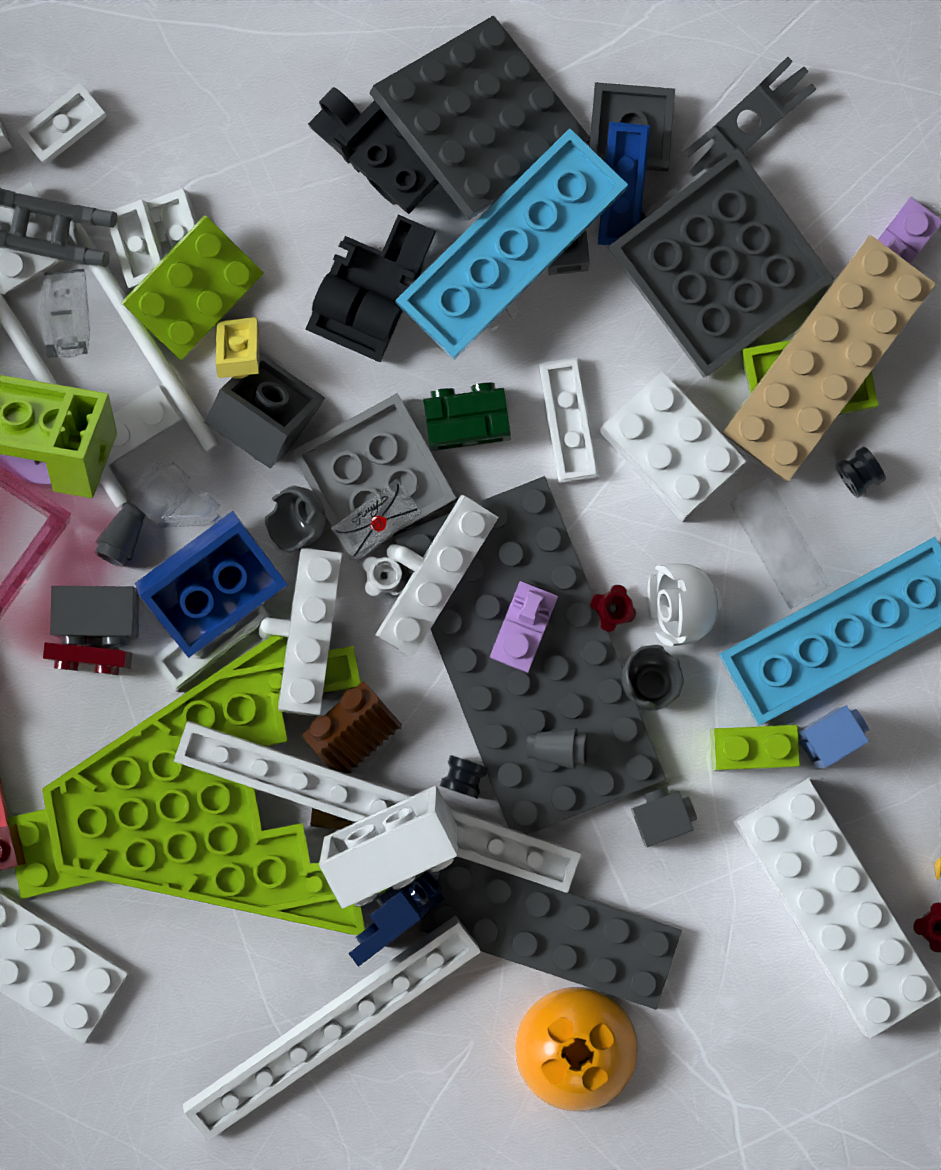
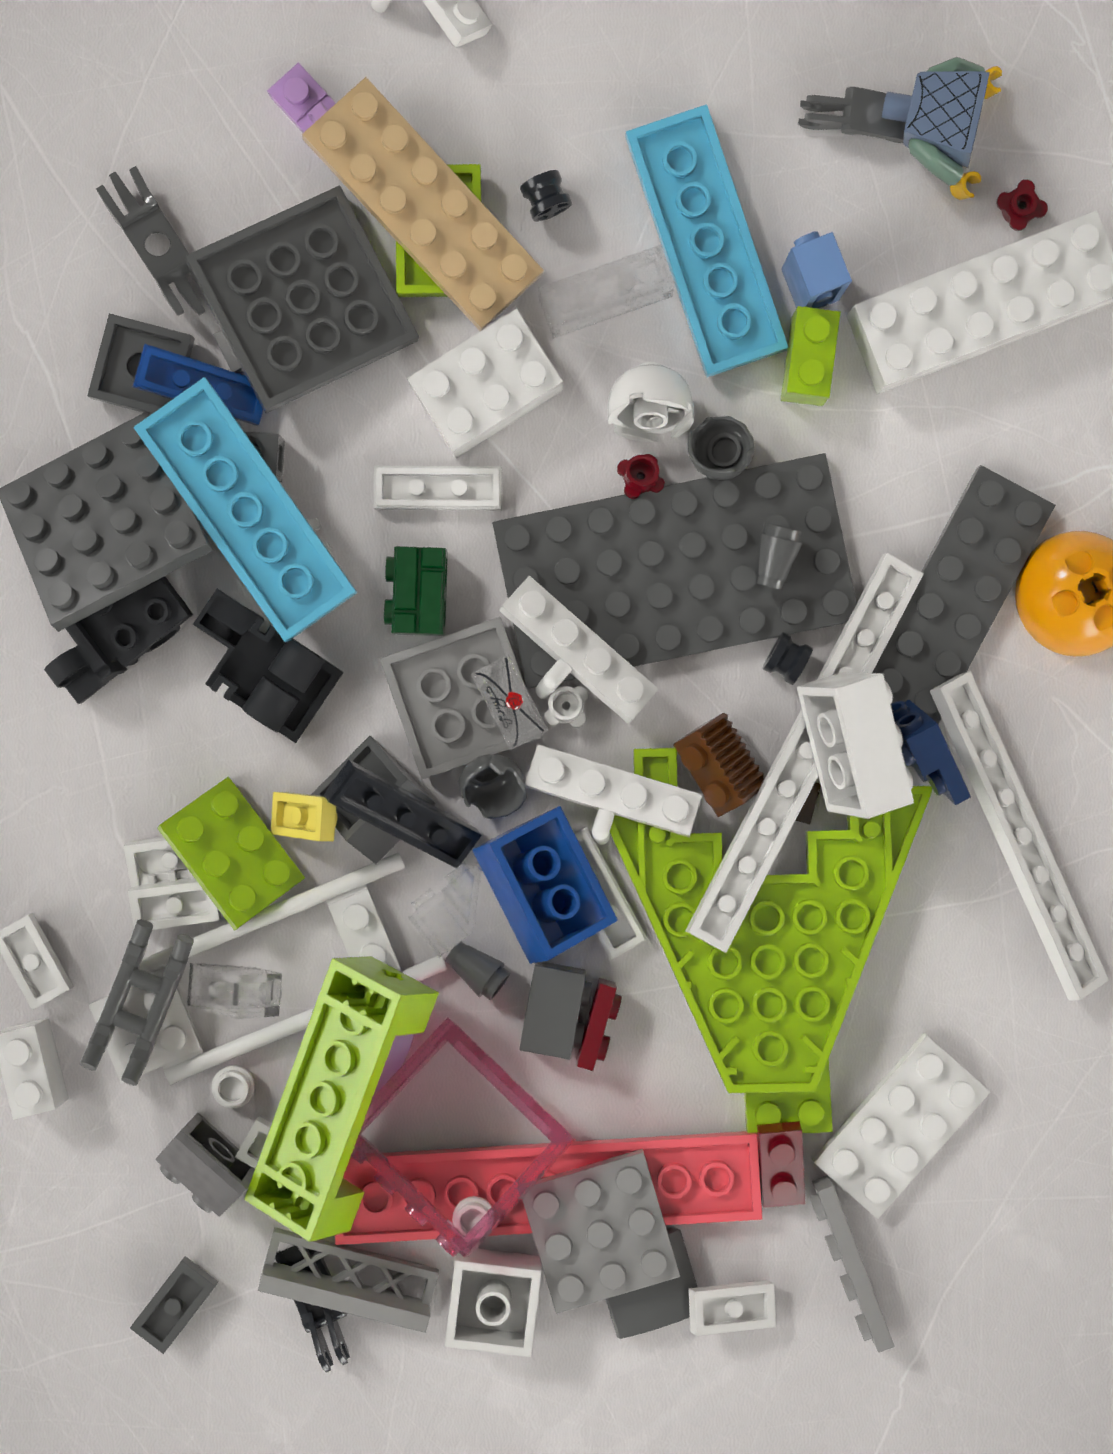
camera: 90 degrees left, 5 degrees up
lavender hinge [489,581,558,673] -> none
dark grey brick [631,786,697,847] -> none
none -> black tile [324,760,482,869]

